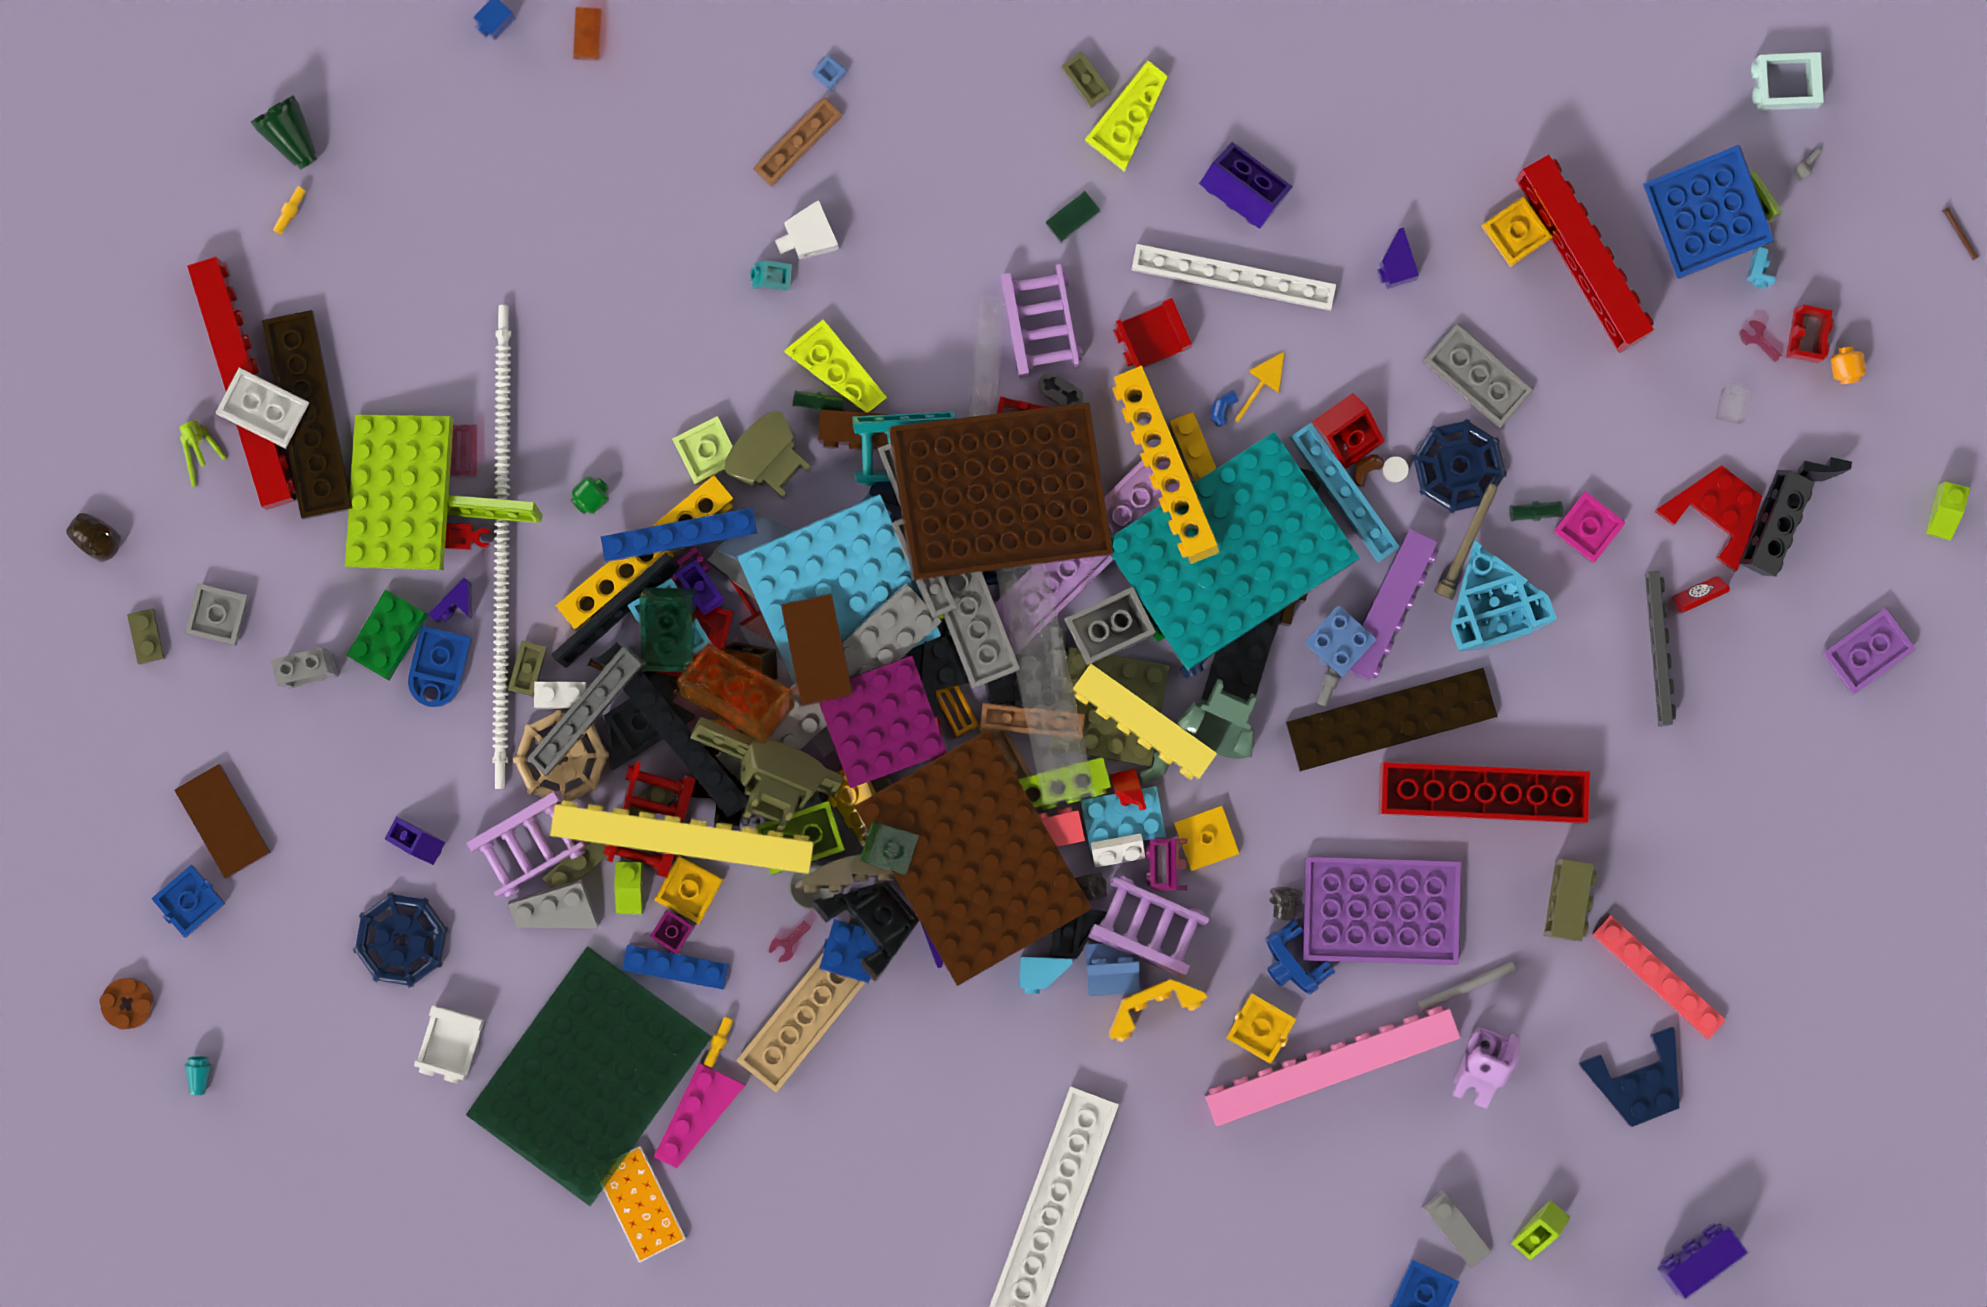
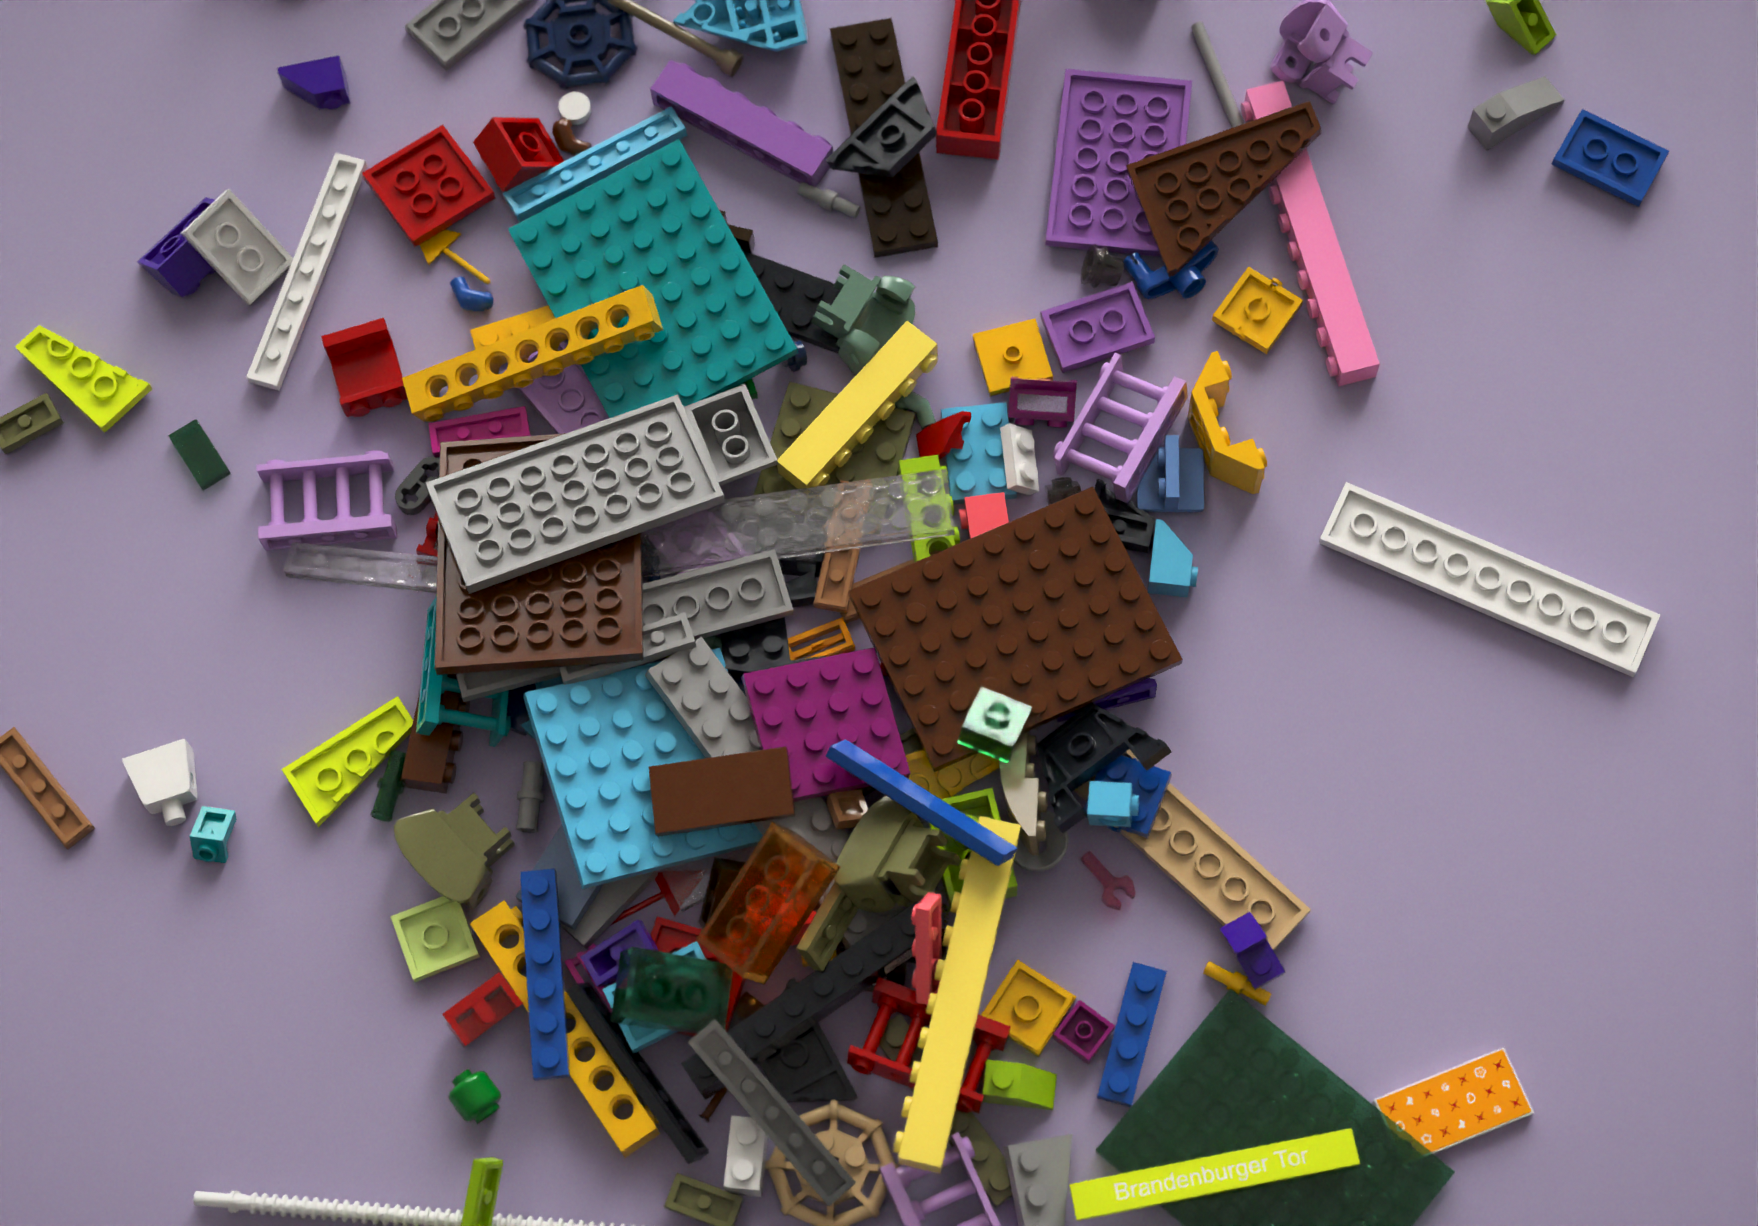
camera: 80 degrees left, 15 degrees down
dark pink wing [654,1063,746,1168] -> none
medium blue bracket [1305,606,1376,677] -> none
none -> white tile [180,189,293,305]
none -> red plate [362,124,495,248]
none -> light grey plate [425,395,725,594]
none -> dark pink plate [428,406,531,458]
none -> red window [442,972,523,1048]
none -> light grey pin [516,761,545,833]
none -> black wing [826,76,937,178]
none -> blue tile [826,739,1017,866]
none -> medium nougat plate [826,790,868,830]
none -> coral plate [911,892,942,1005]
none -> medium lavender plate [1040,282,1155,373]
none -> neon yellow tile [1069,1128,1360,1221]
none -> medium azure brick [1087,781,1139,827]
none -> reddish brown wing [1126,101,1321,277]
none -> dark purple slope [1219,912,1285,990]

